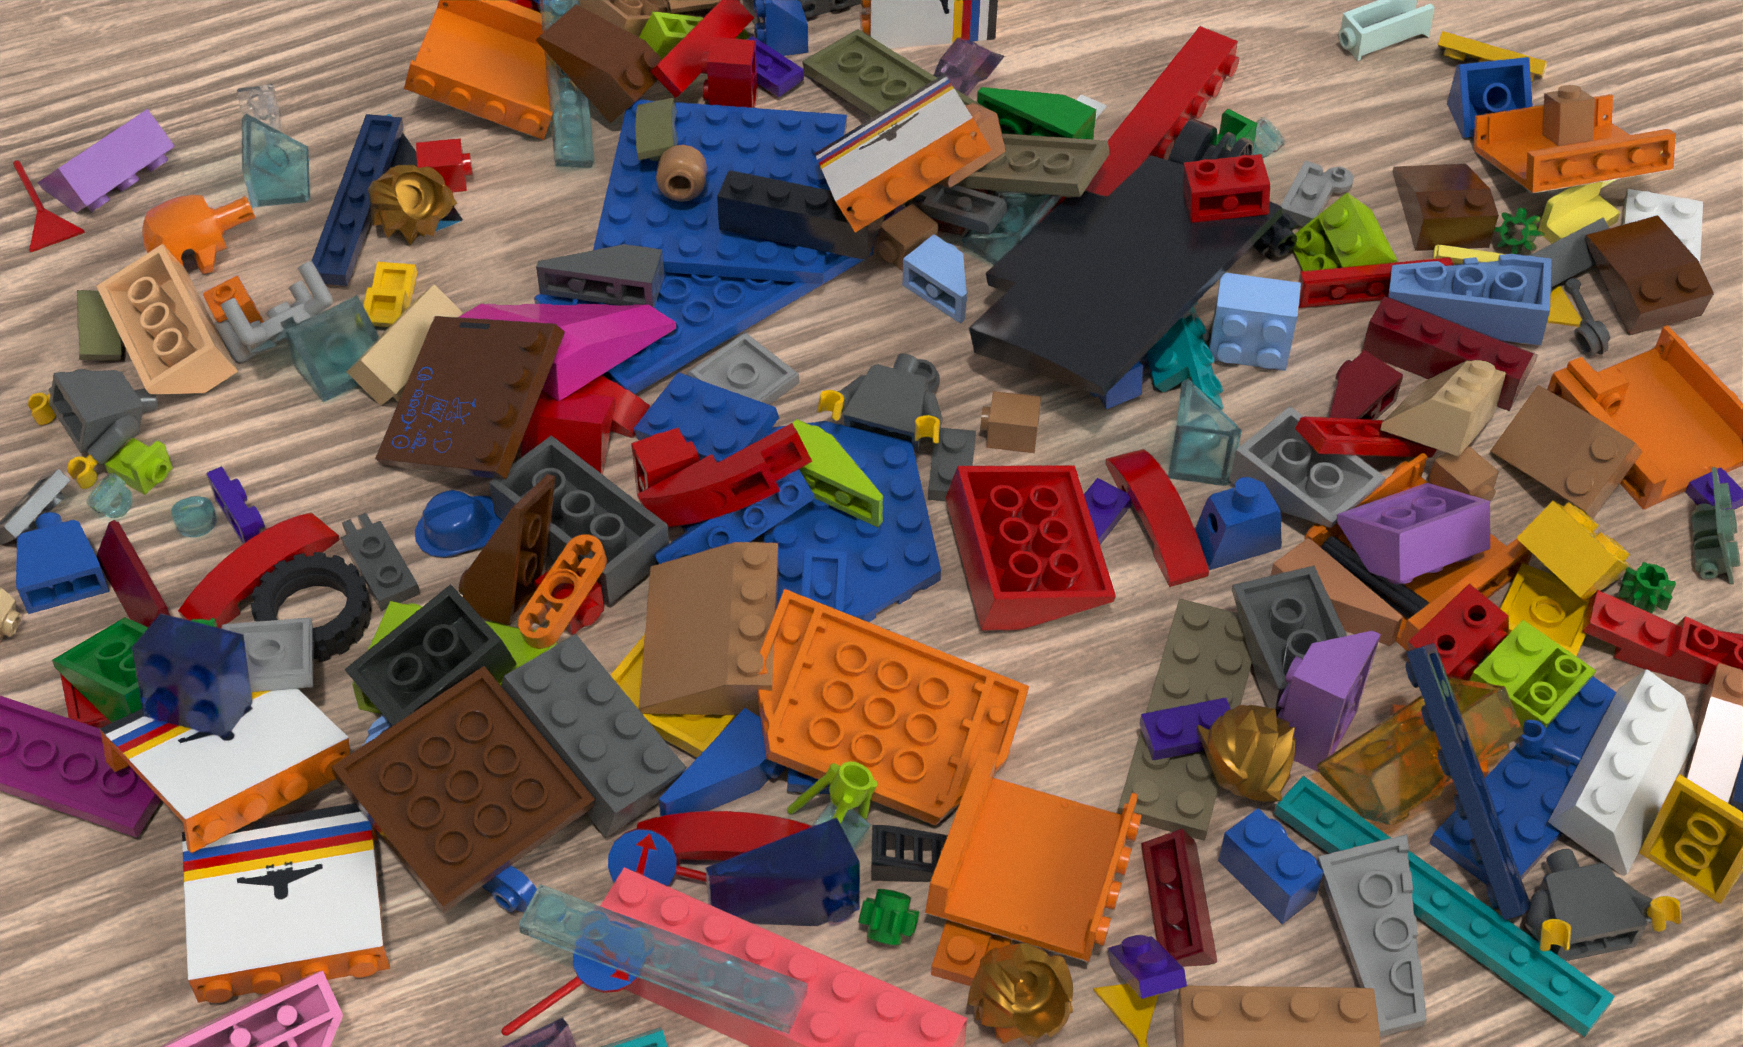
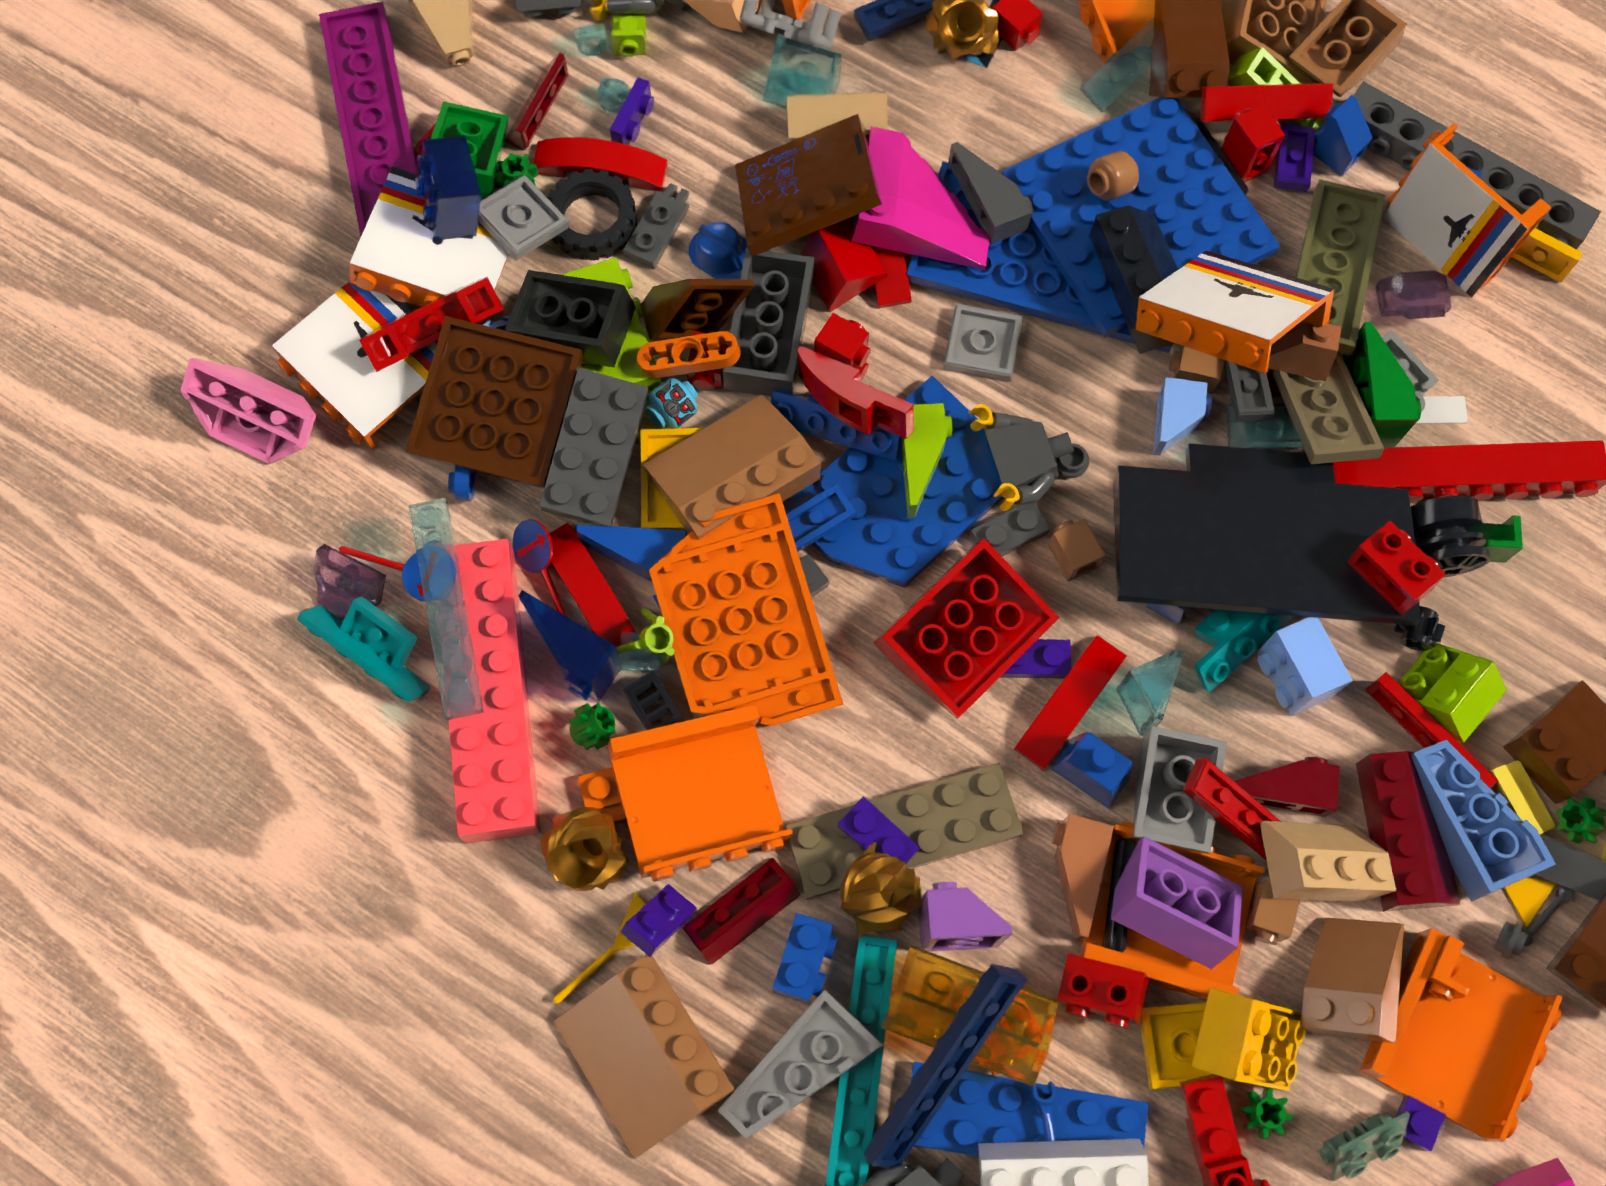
camera: 55 degrees right, 20 degrees up
blue torso [16,512,110,614] -> none
yellow slope [360,261,418,327] -> none
blue plate [633,372,779,463] -> none
olive slope [635,98,678,161] -> none
dark grey slope [1232,566,1347,717] -> none
clear light blue tile [1252,117,1285,158] -> none
light grey hinge [1280,160,1354,227] -> none
lime slope [1461,620,1597,728] -> none
none -> red slope [359,276,504,372]
none -> head [645,378,698,429]

